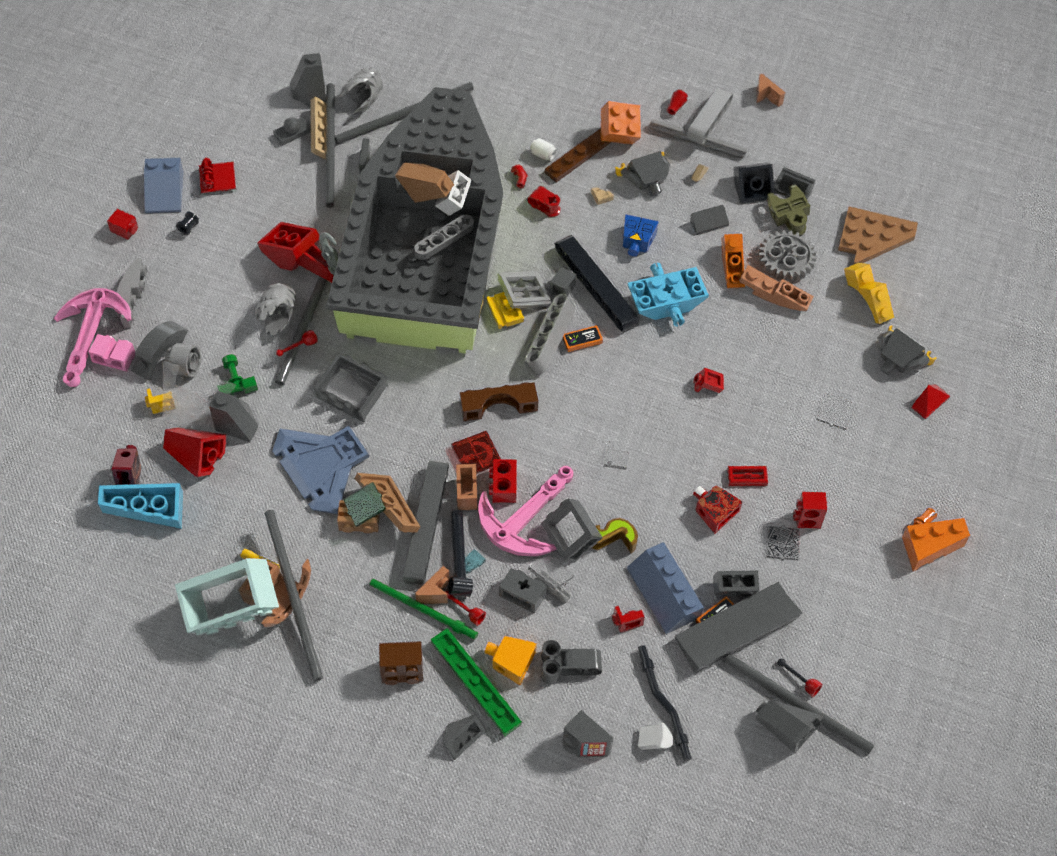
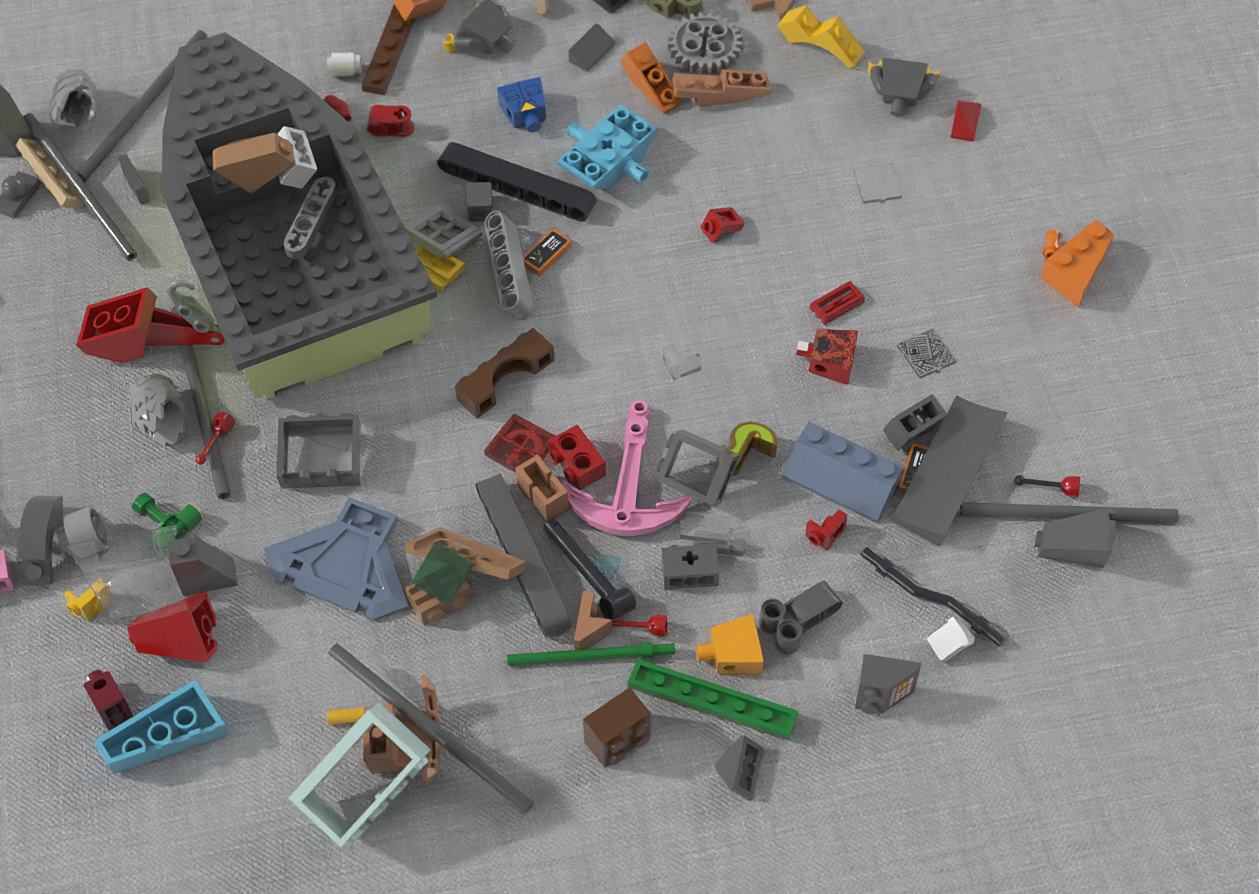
camera: 30 degrees left, 0 degrees up
tan tile [591,187,614,205] -> none
red brick [793,492,828,529] -> none

